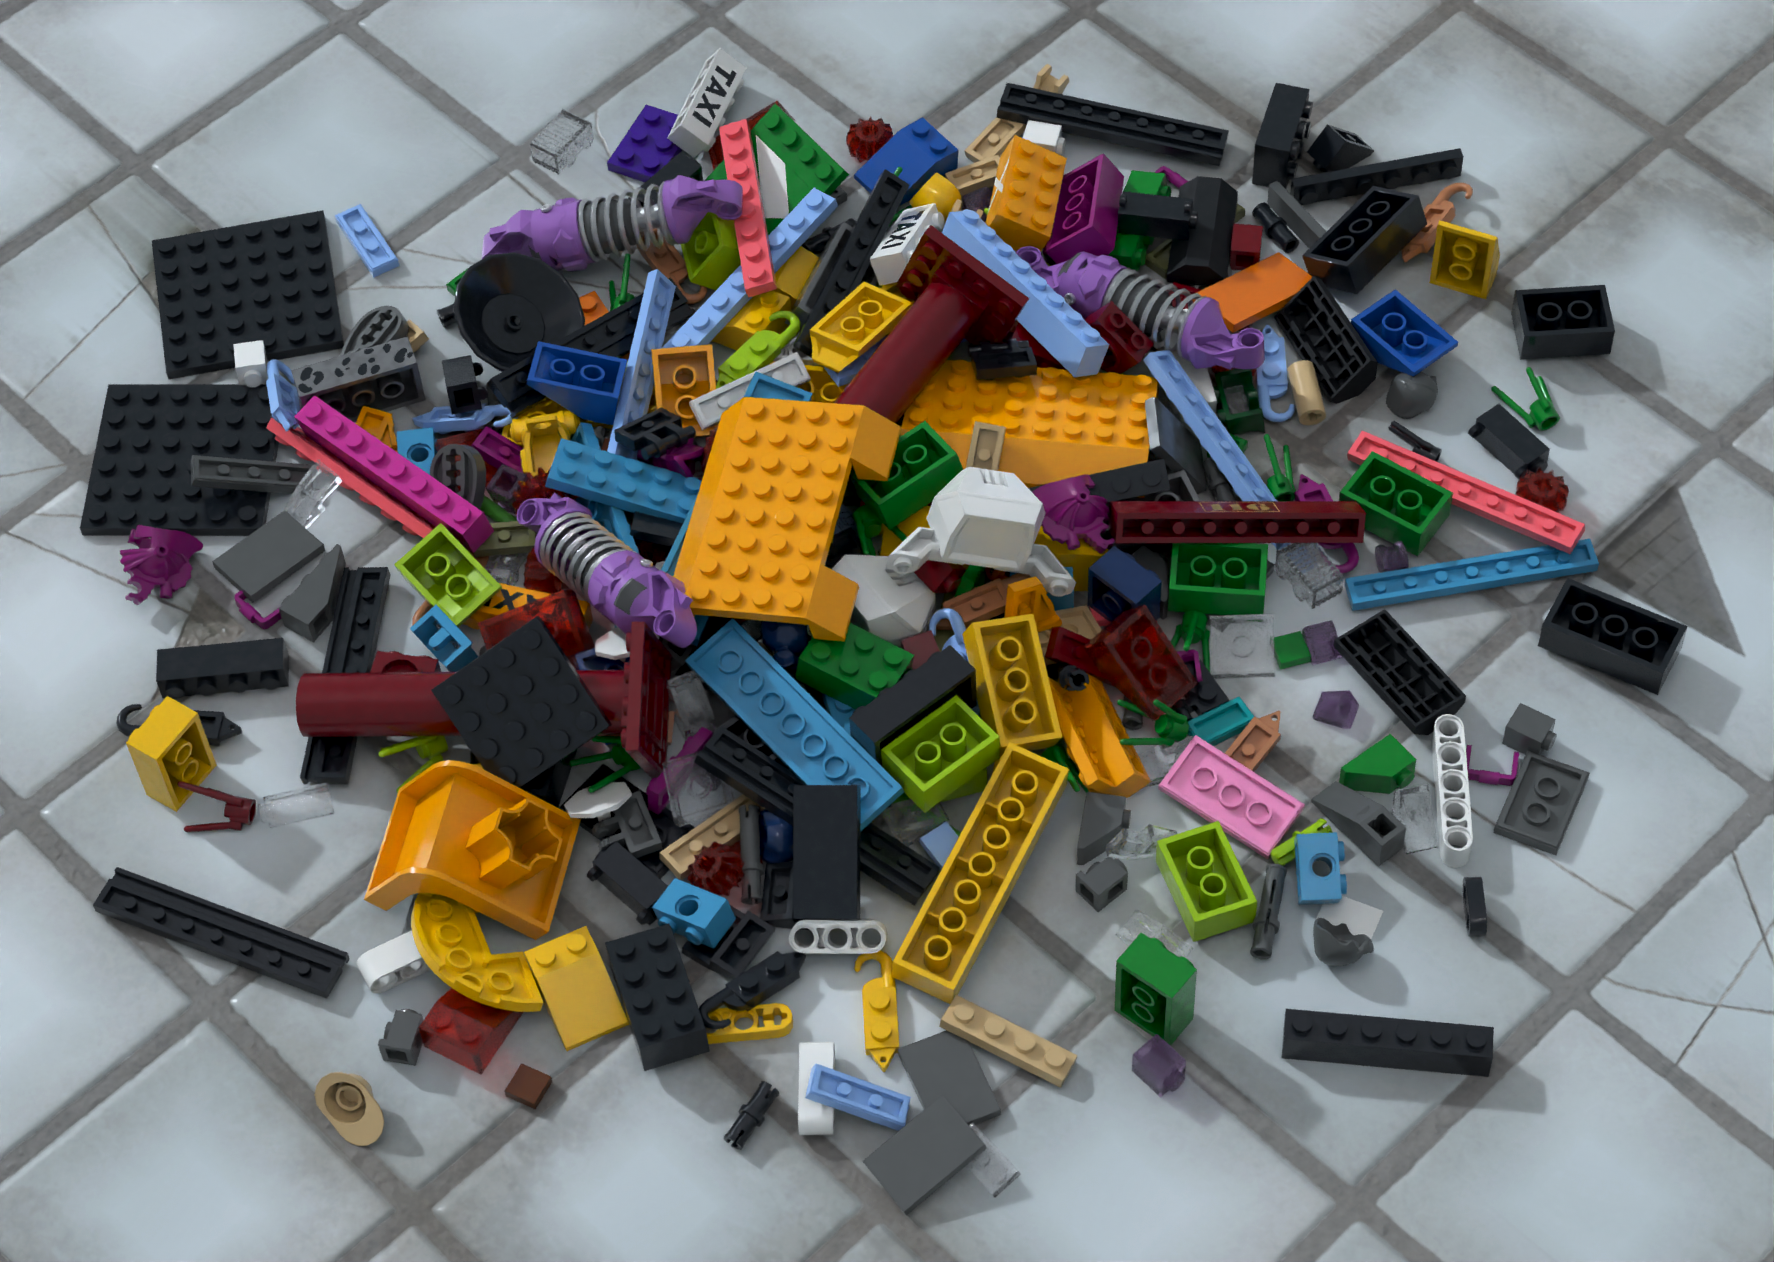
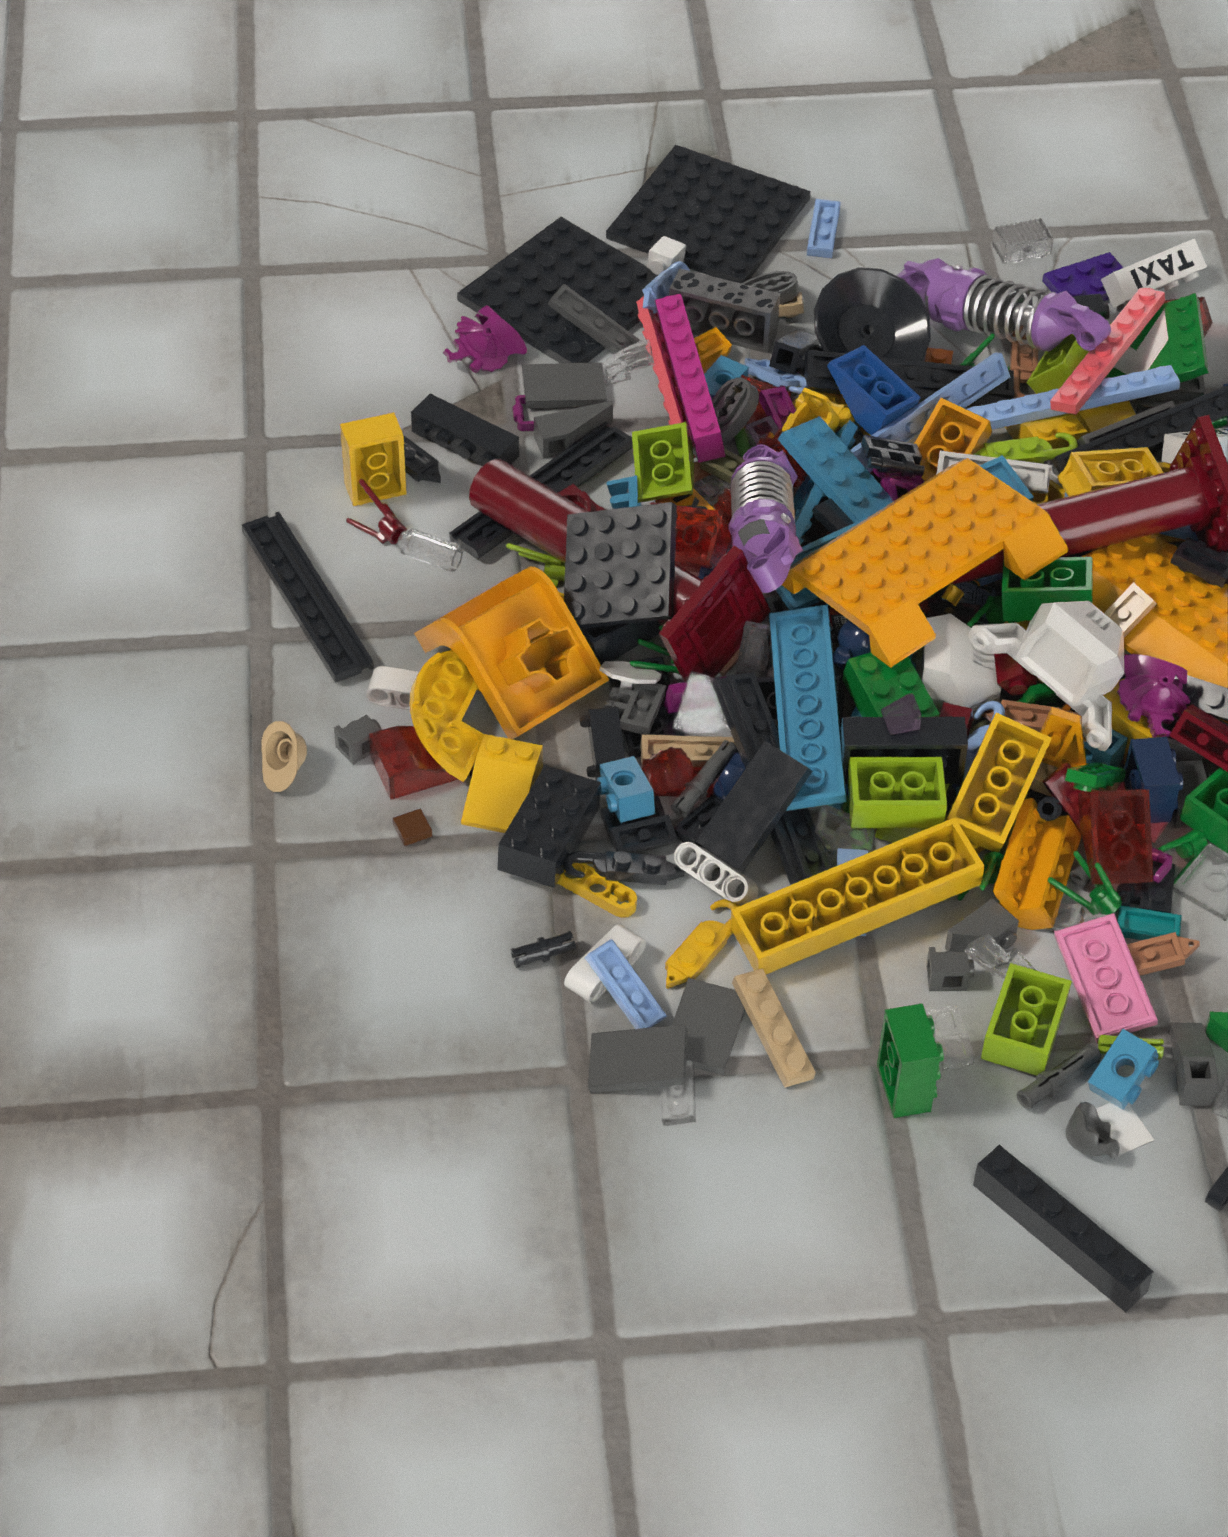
camera: 35 degrees right, 5 degrees down
clear purple brick [1132,1034,1186,1098] -> none
none -> clear purple slope [881,693,921,735]
none -> green plate [1065,762,1127,792]

